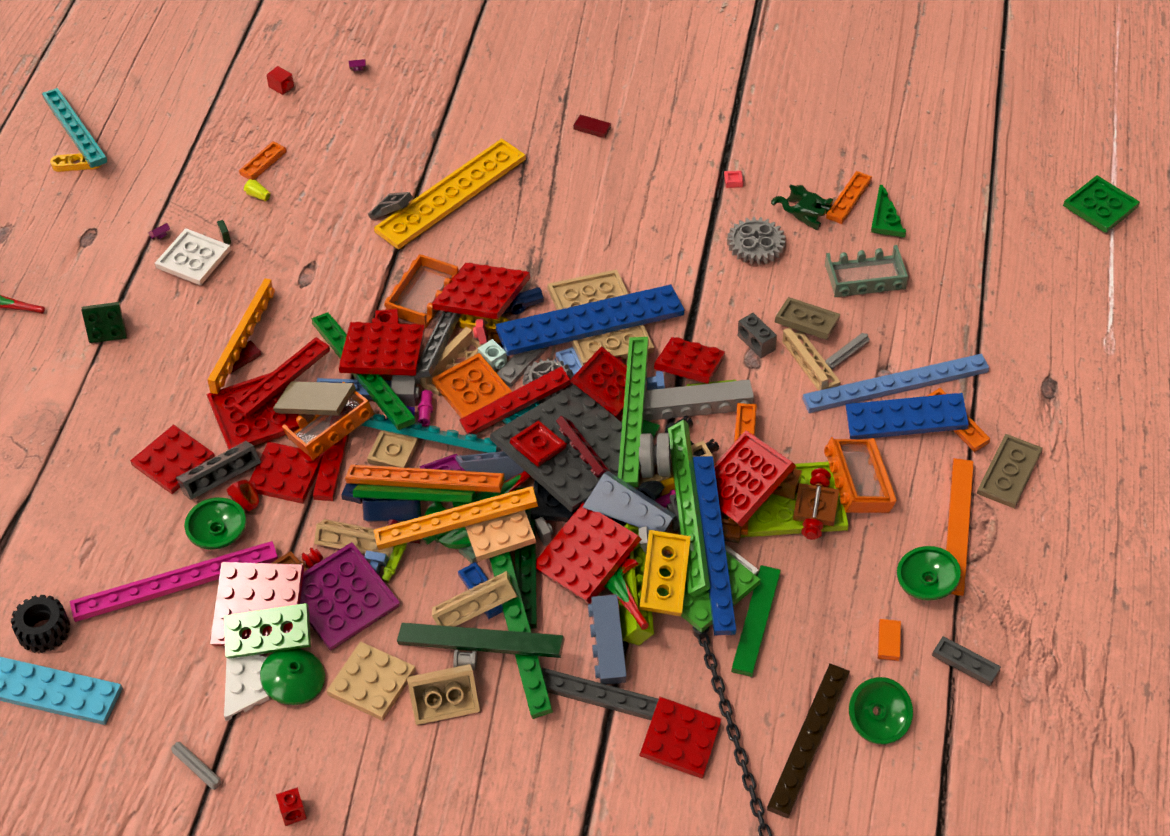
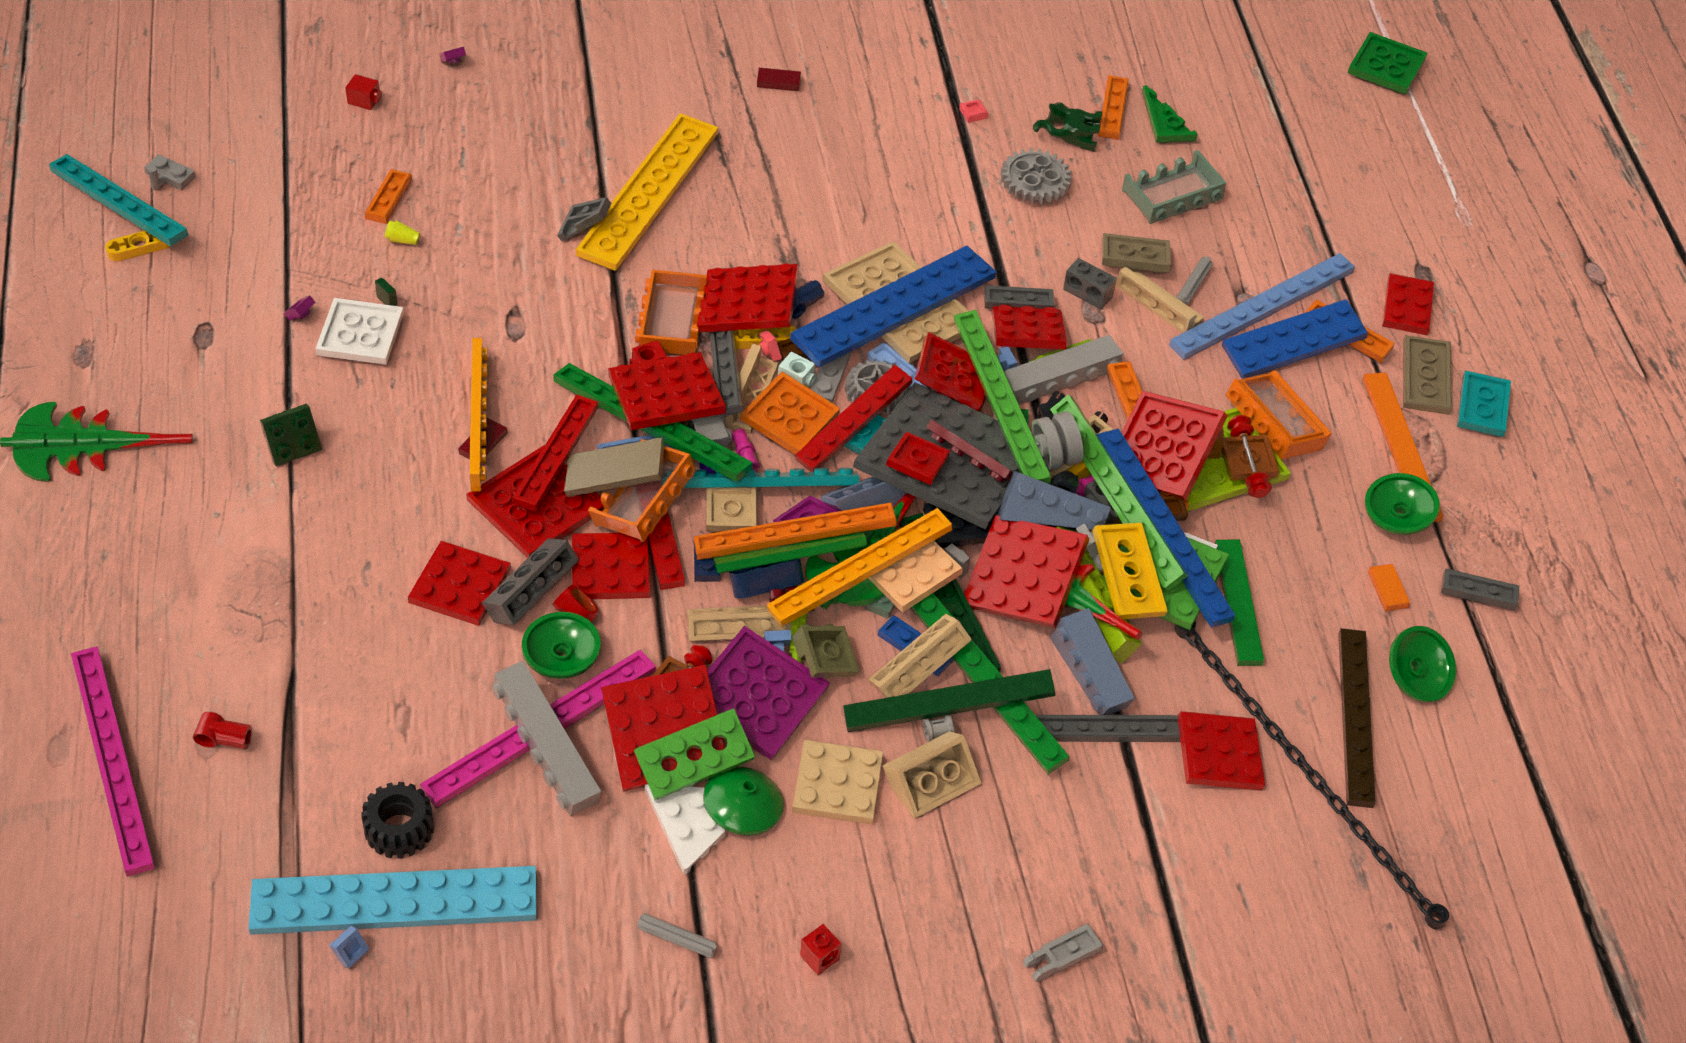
camera: 25 degrees left, 0 degrees up
none -> light grey plate [144,154,196,190]
none -> light grey brick [492,661,601,816]
none -> olive plate [792,624,860,678]
none -> dark grey plate [984,285,1054,309]
none -> red plate [1382,273,1434,335]
none -> teal plate [1457,370,1511,437]

